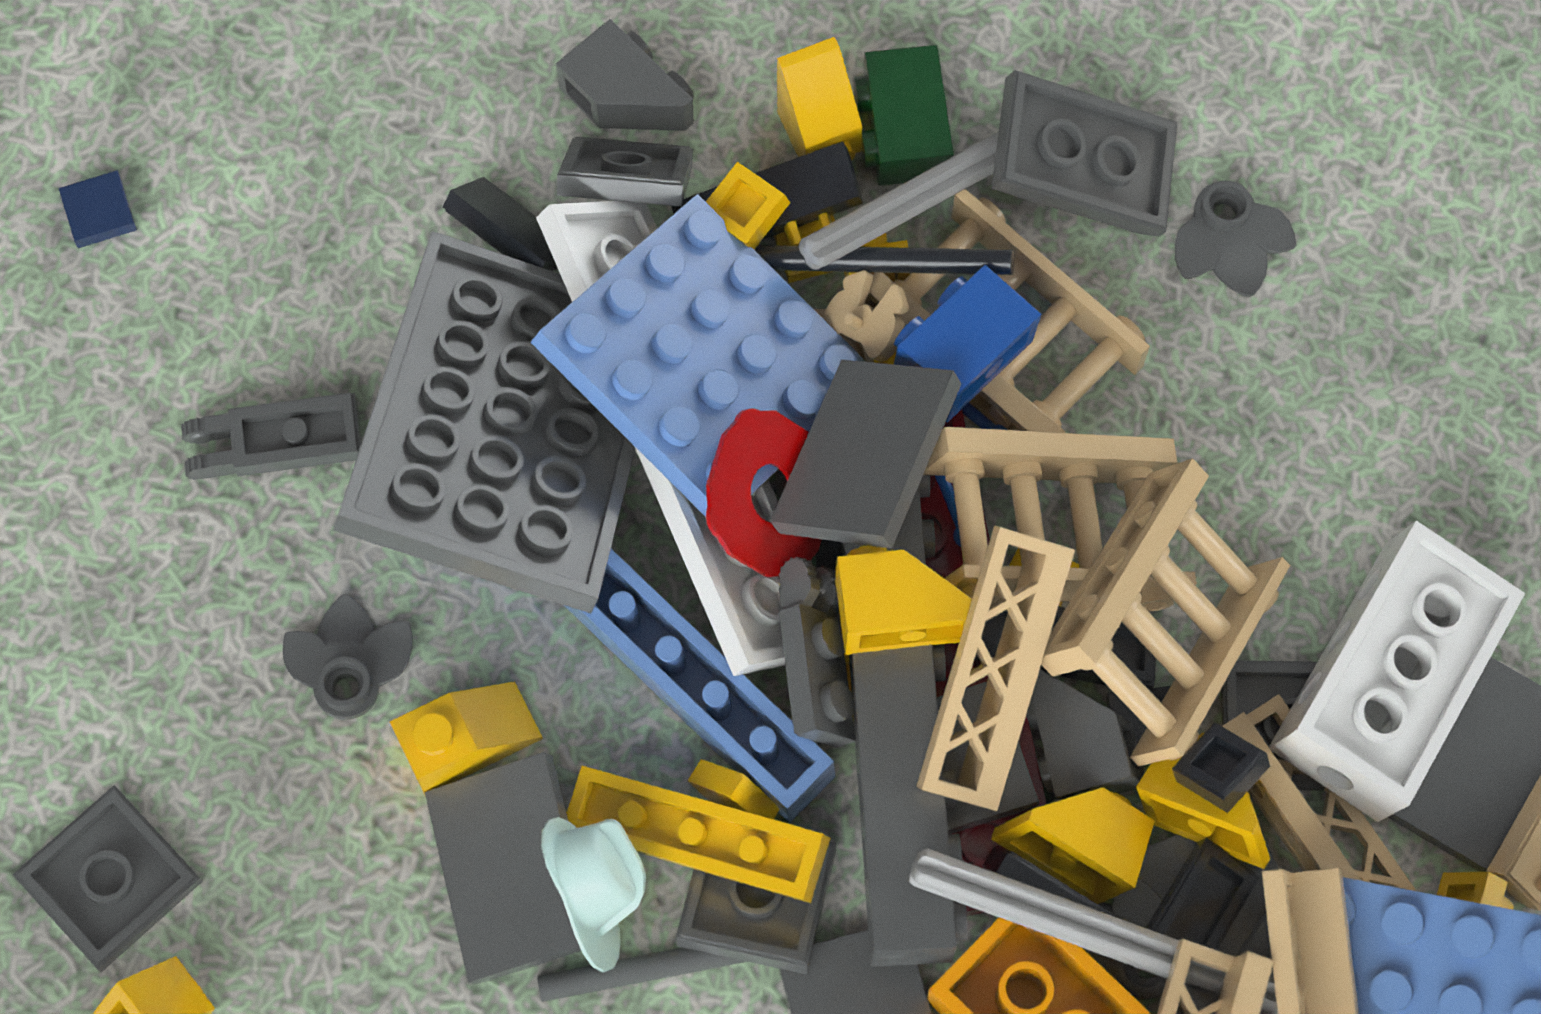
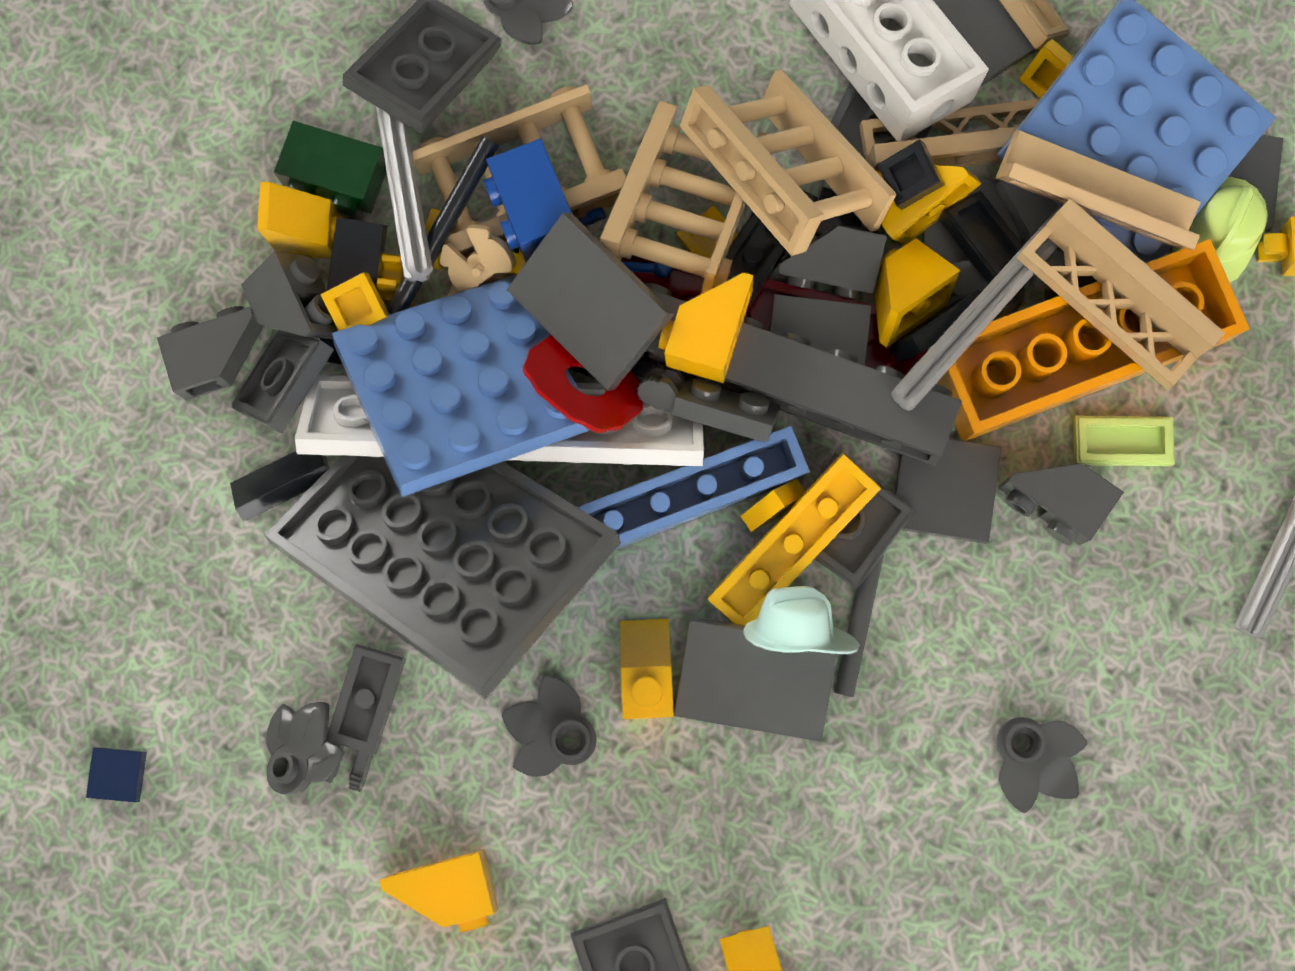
camera: 60 degrees left, 10 degrees up
tan fence [916,526,1075,811] -> none
none -> dark grey slope [241,250,339,339]
none -> dark grey plate [266,702,345,795]
none -> yellow slope [379,849,499,932]

